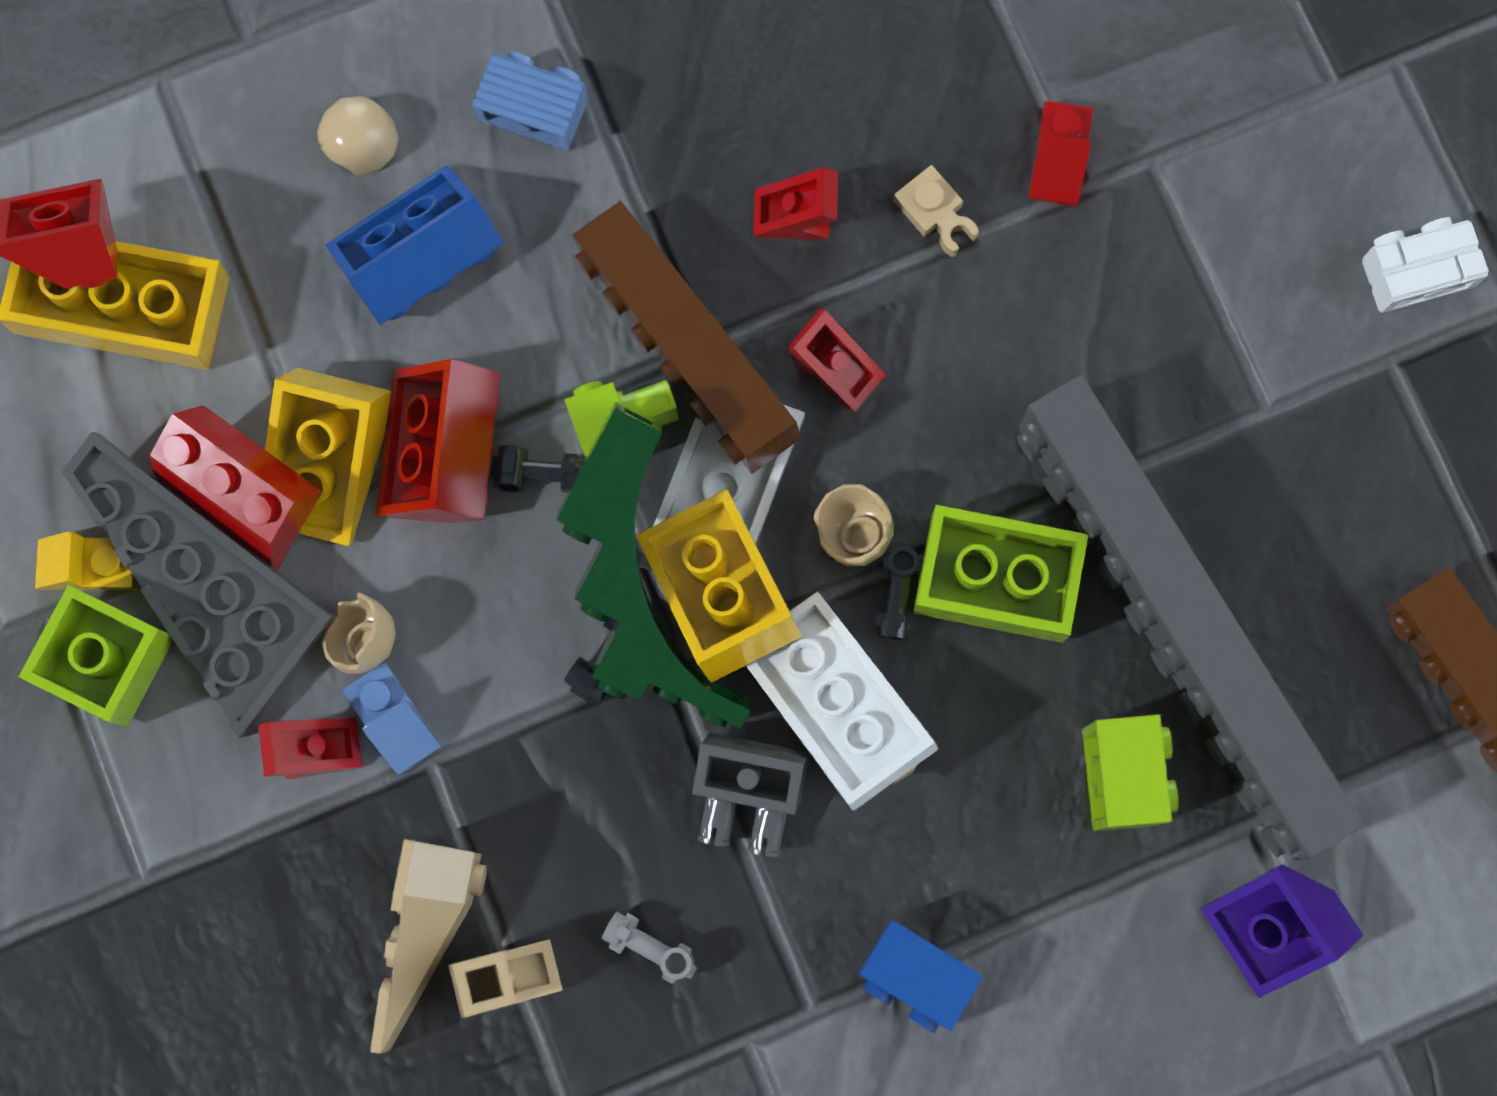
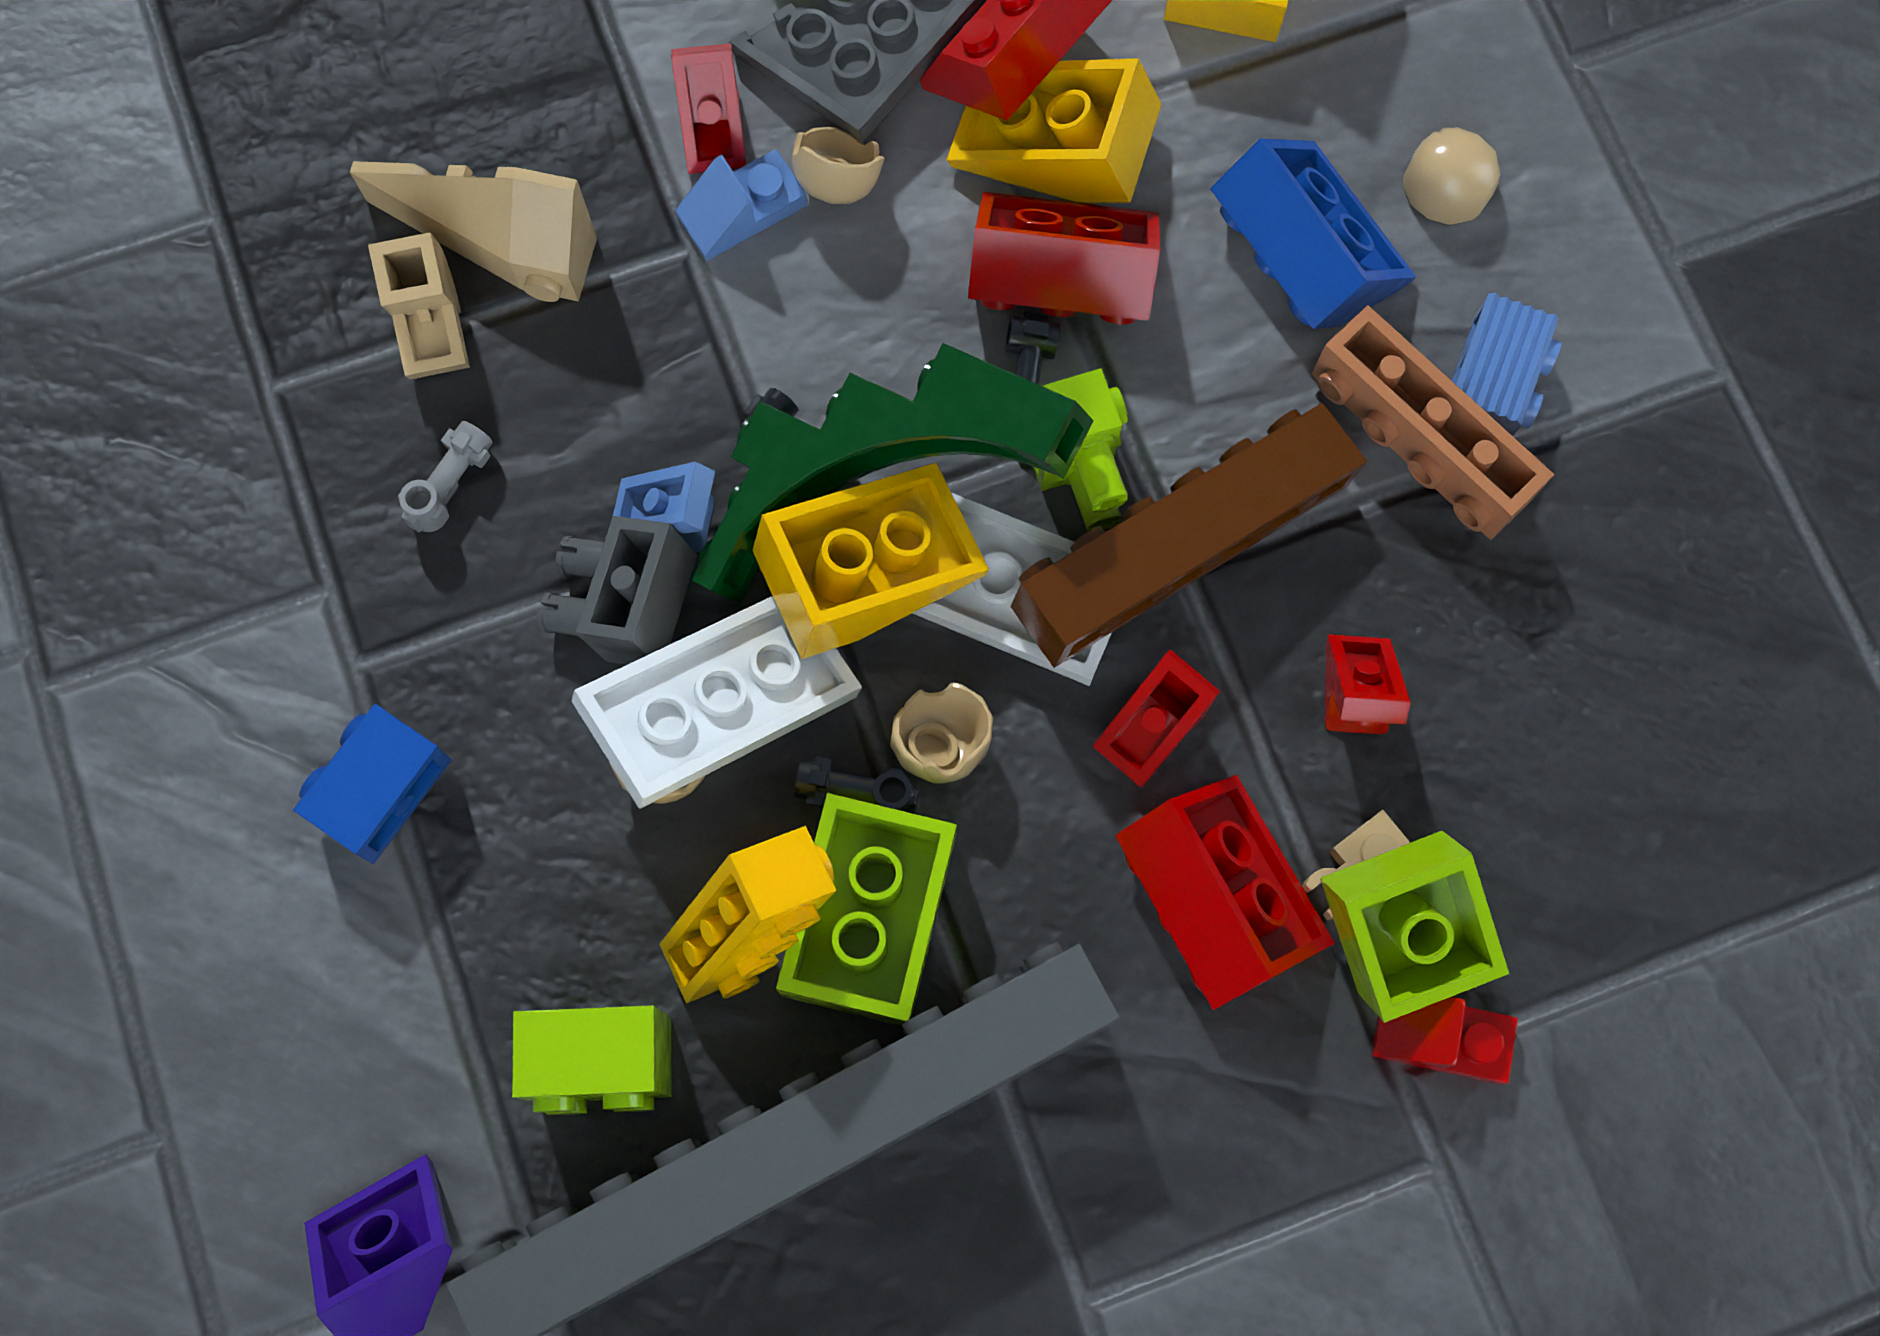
camera: 85 degrees right, 5 degrees down
none -> medium blue slope [613,462,715,553]
none -> yellow brick [659,826,837,1004]
none -> red slope [1115,775,1335,1010]
none -> nougat brick [1311,305,1555,540]
none -> lime brick [1320,831,1509,1023]

